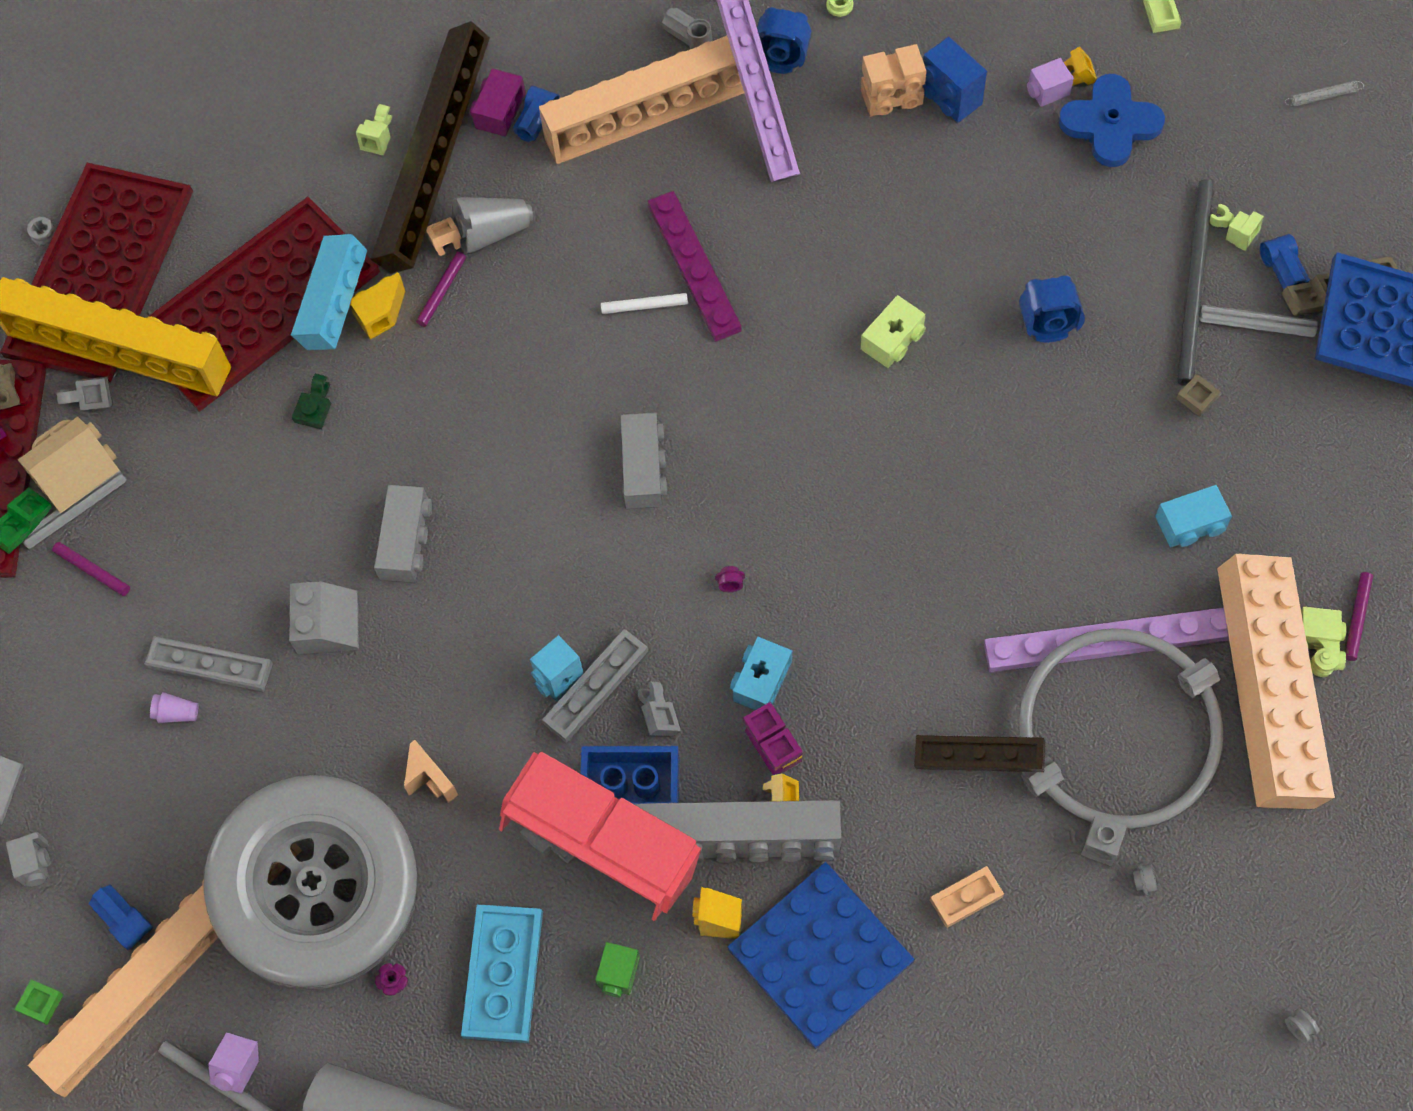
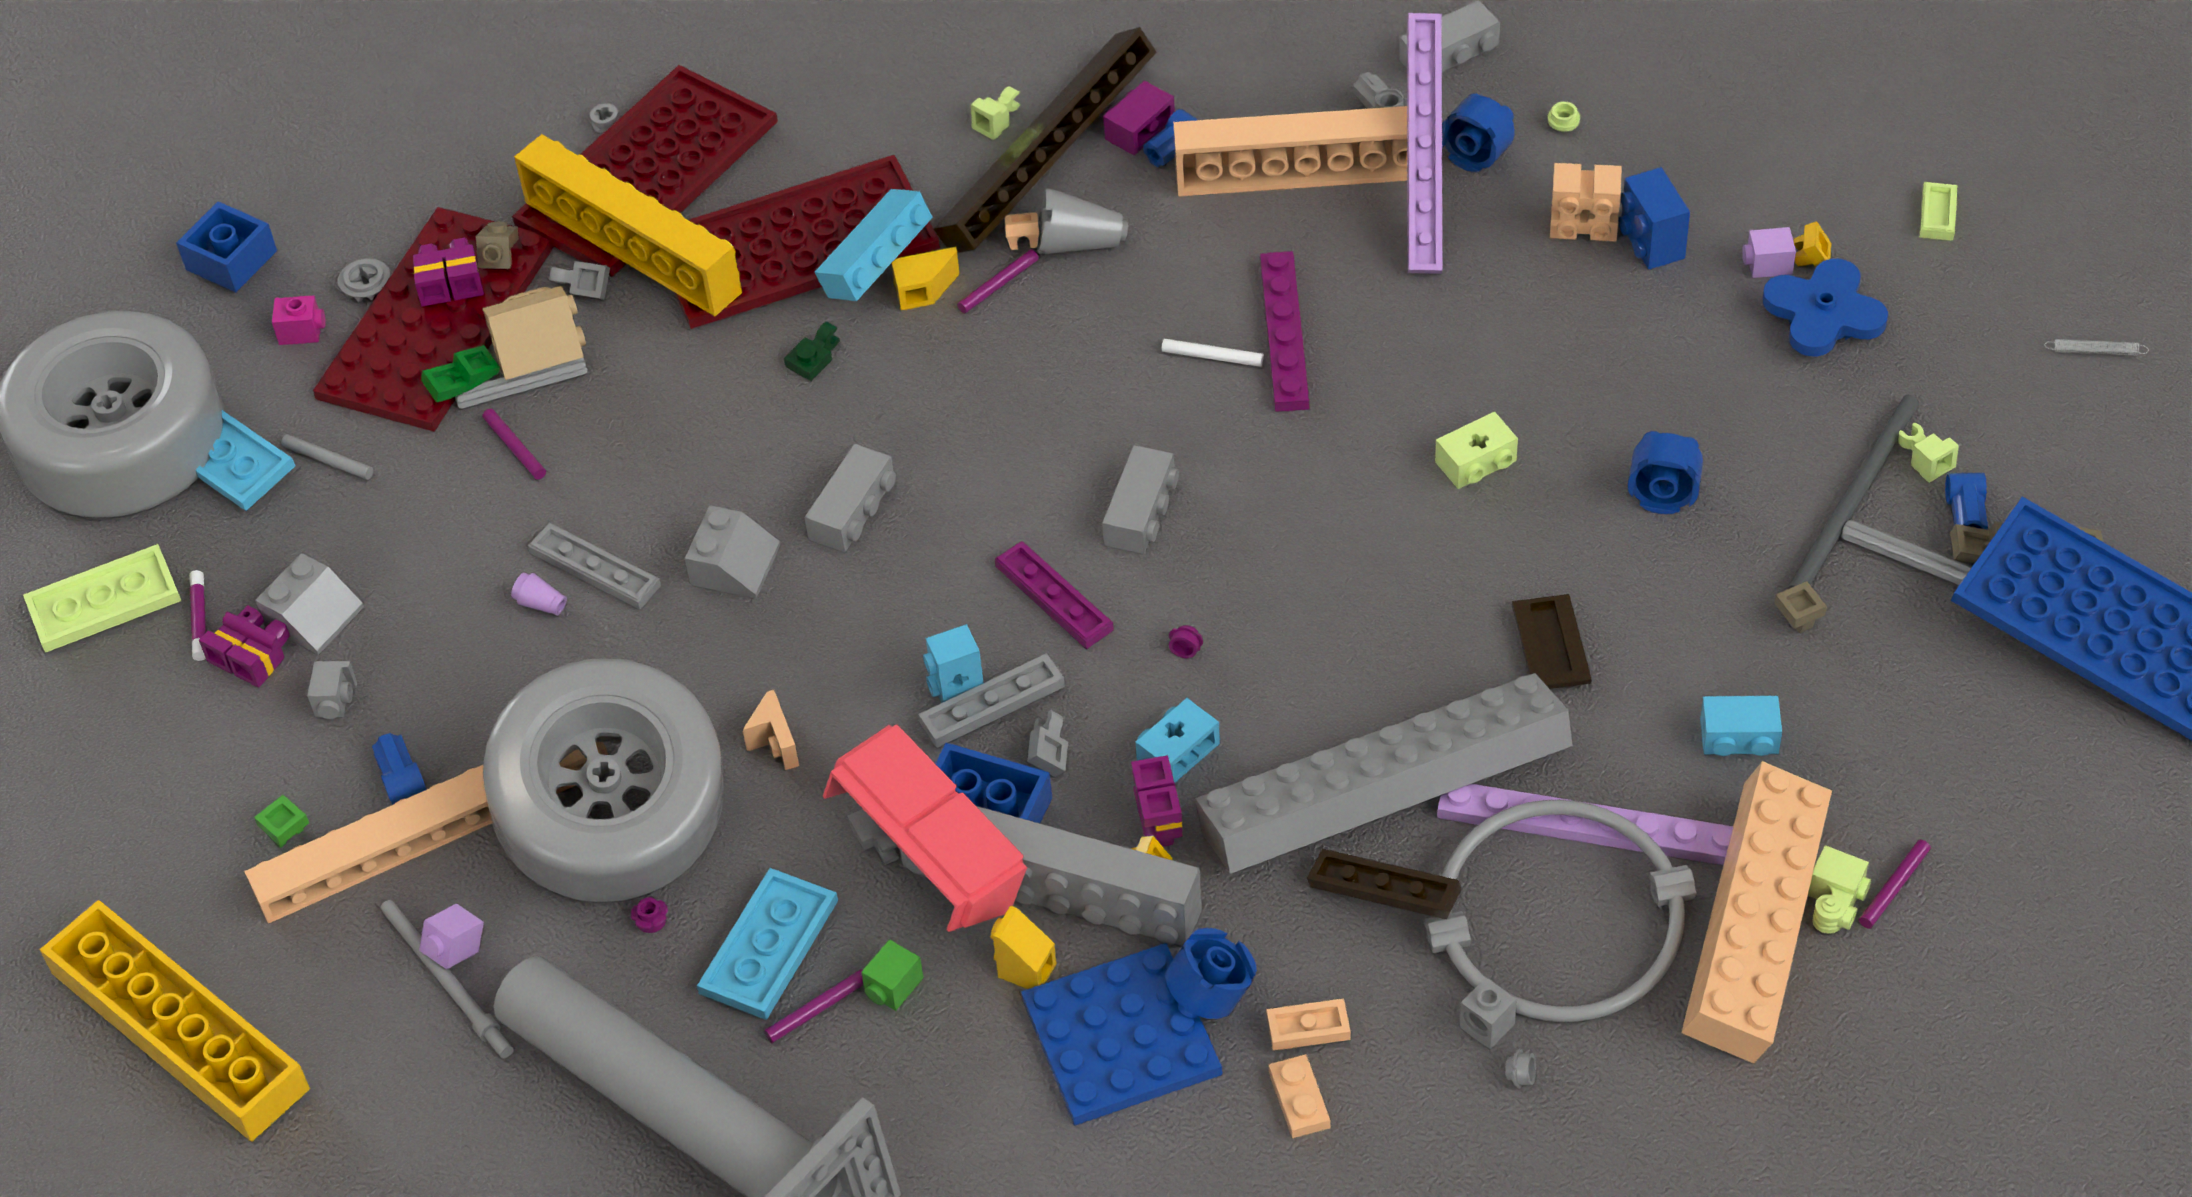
camera: 20 degrees right, 15 degrees down
none -> magenta bar [764,969,864,1043]
none -> magenta tile [995,541,1114,649]
none -> blue brick [1164,928,1257,1019]
none -> light grey brick [1195,673,1573,874]
none -> light nougat plate [1268,1054,1330,1138]
none -> dark brown piece [1512,594,1592,689]

